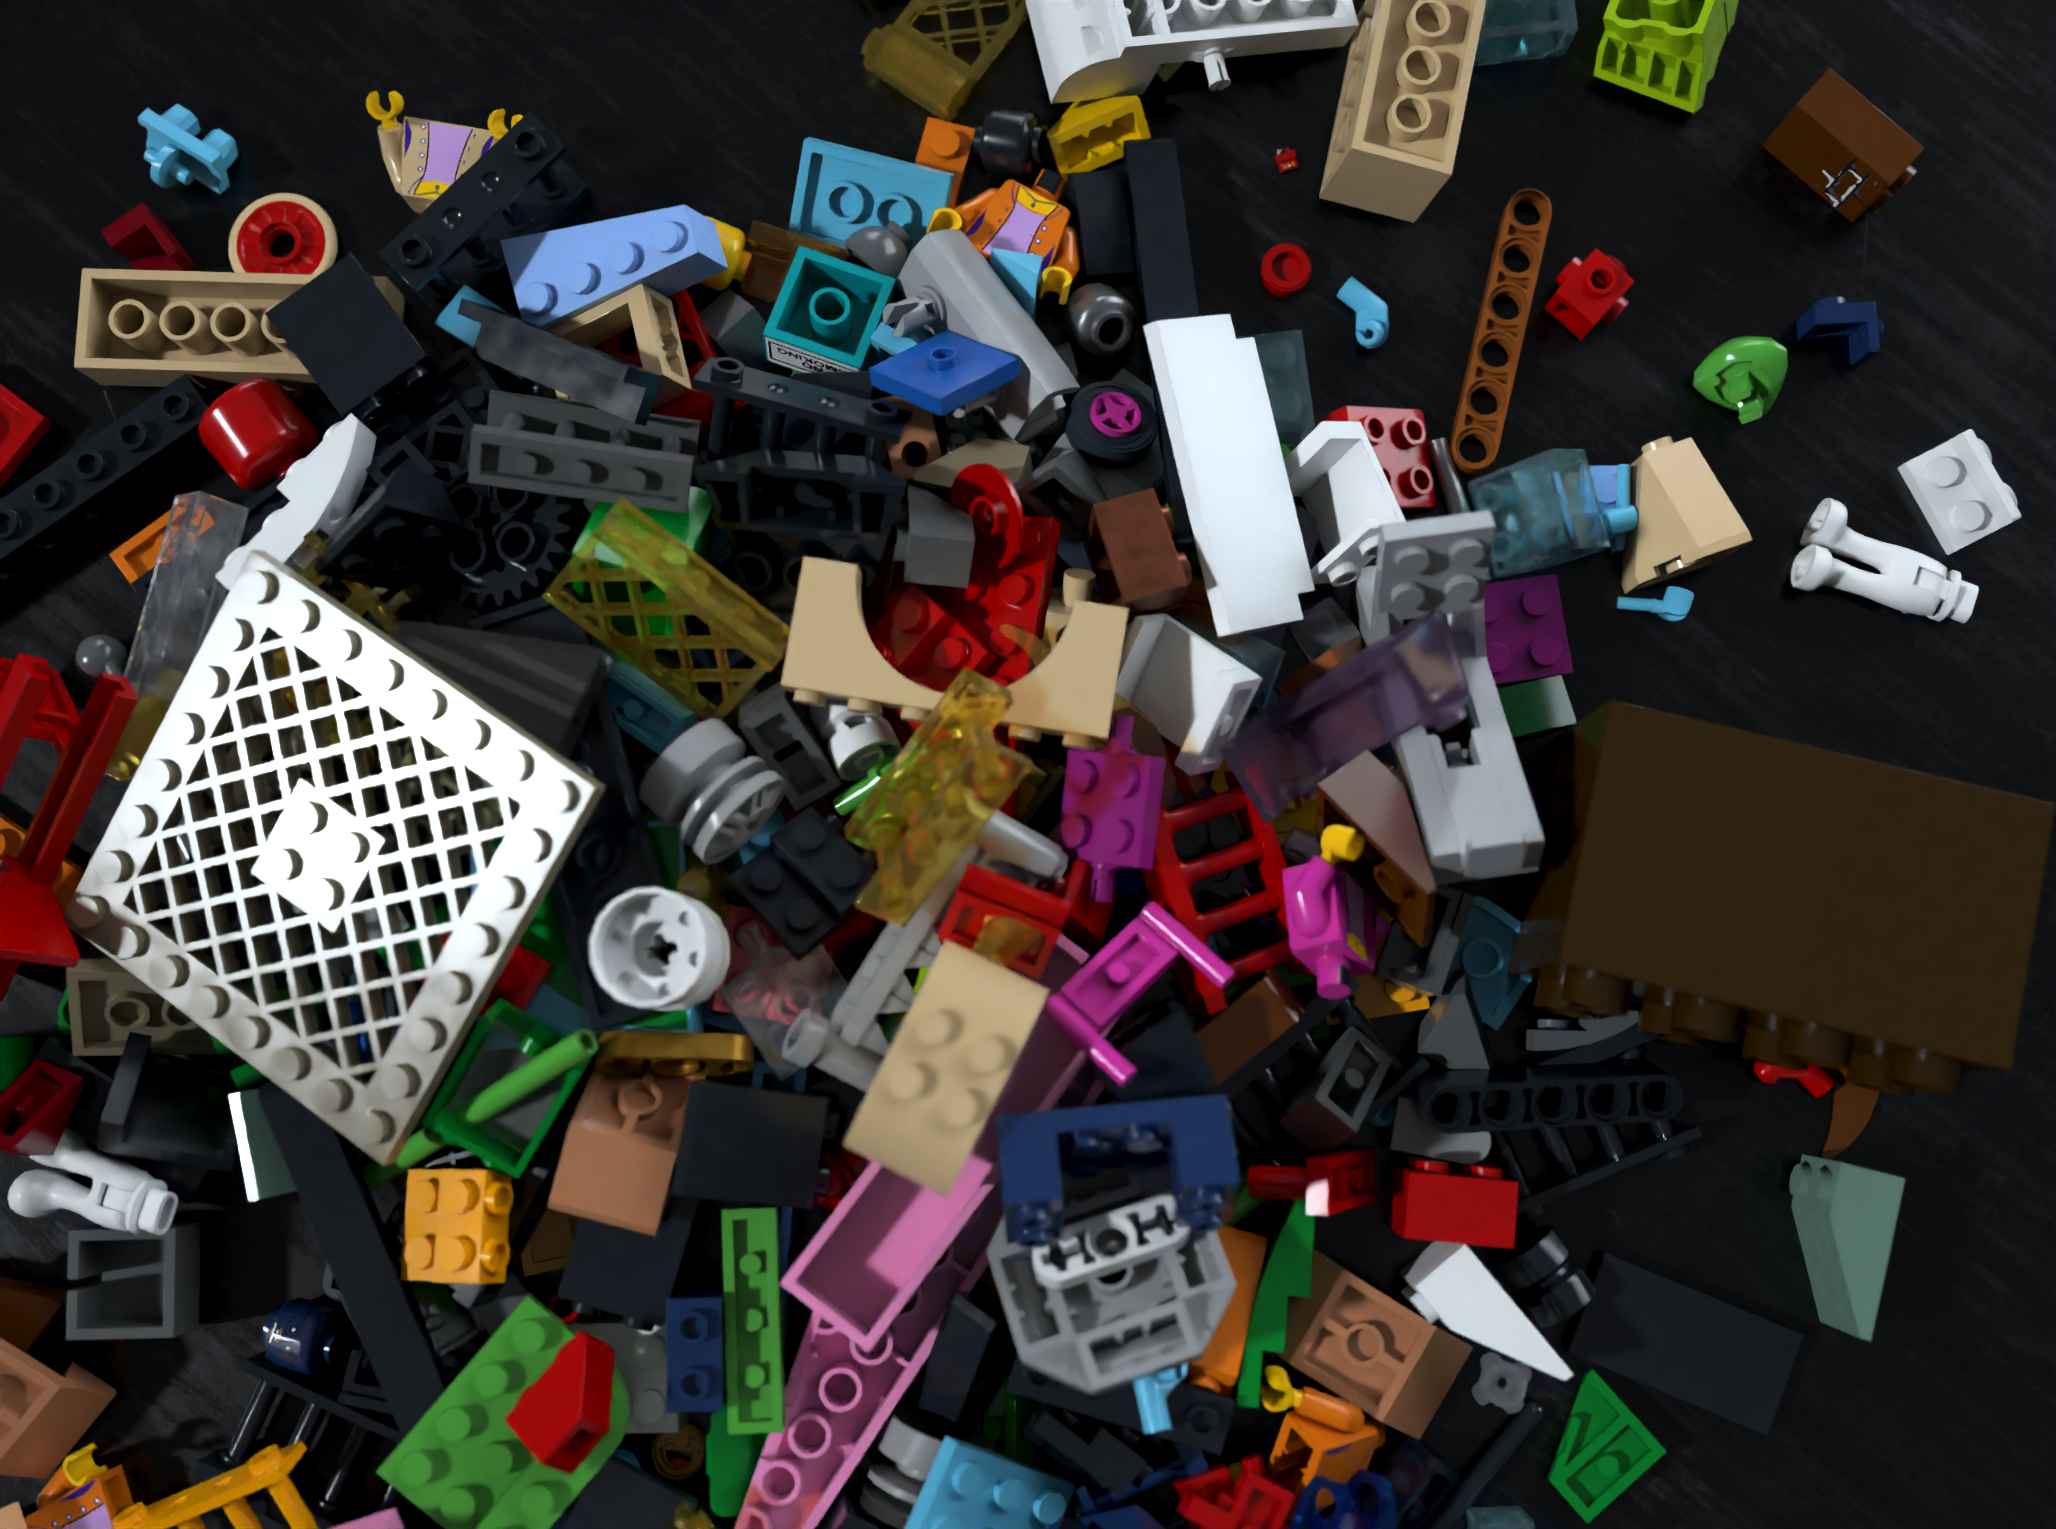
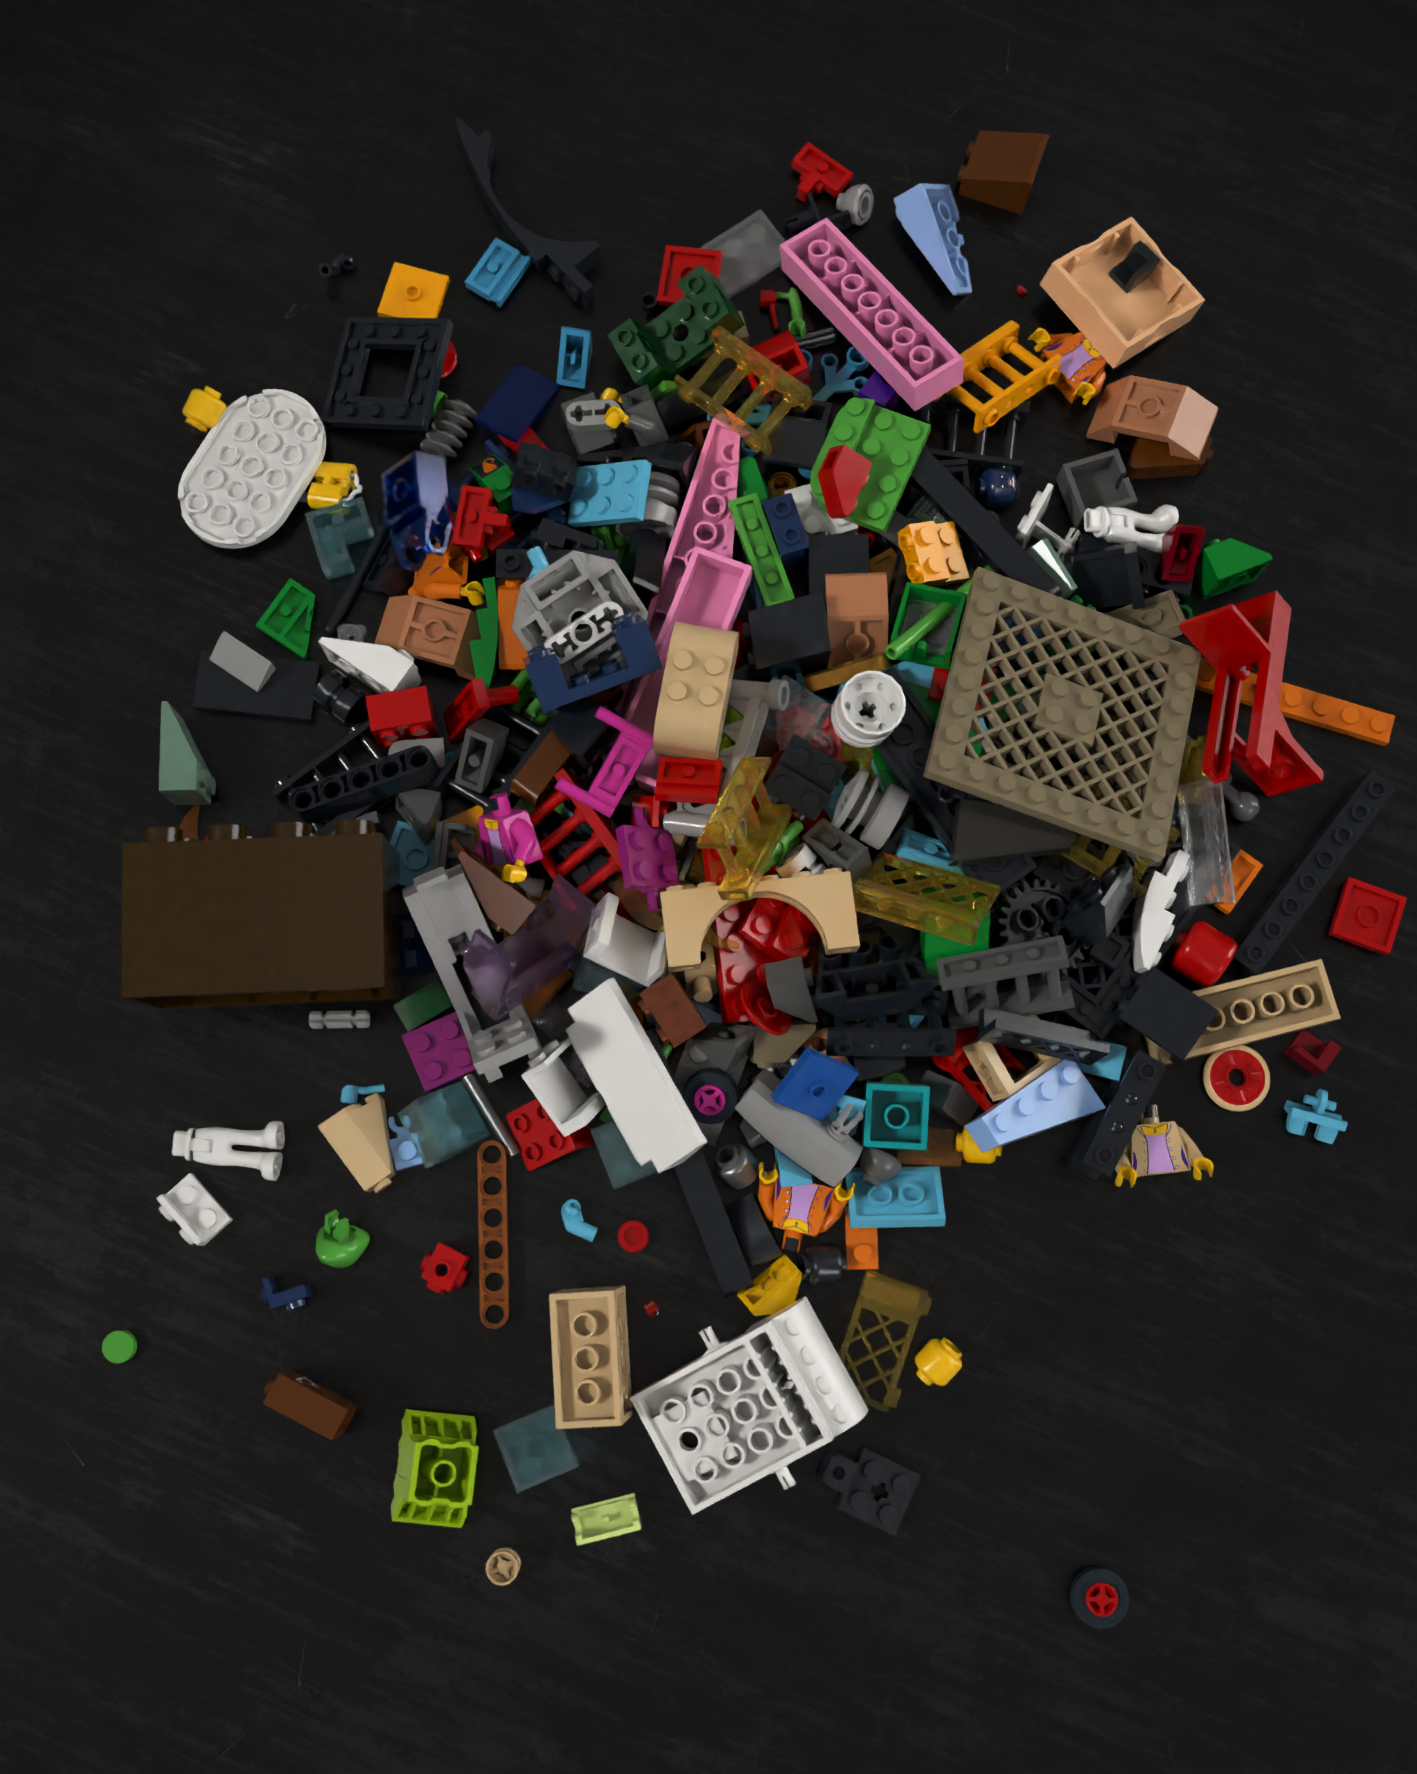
camera: 155 degrees right, 5 degrees down
clear yellow slope [971,916,1041,968] -> none
medium azure hand [1601,464,1638,538] -> none
none -> light grey slope [209,631,276,692]
none -> white plate [1014,483,1081,564]

